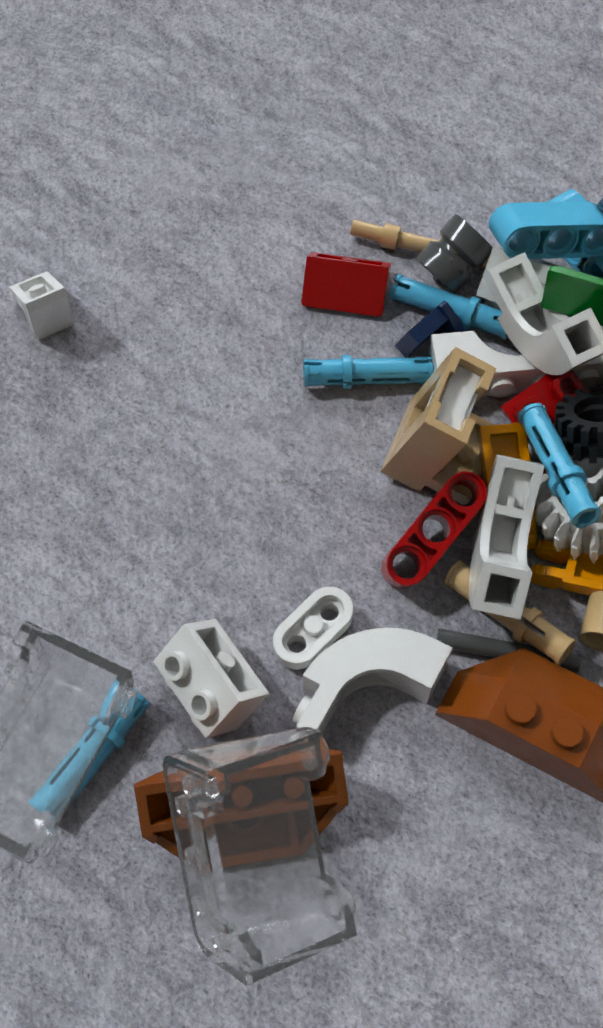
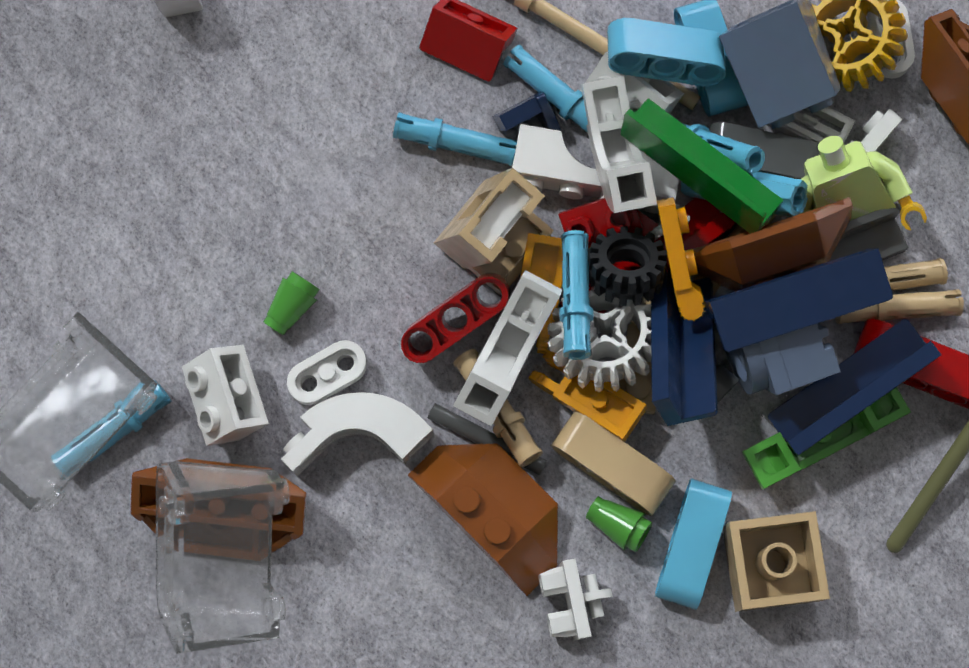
camera: 15 degrees right, 15 degrees up
dark grey wheel [416,214,493,294] -> none
none -> bright green cone [263,271,320,335]

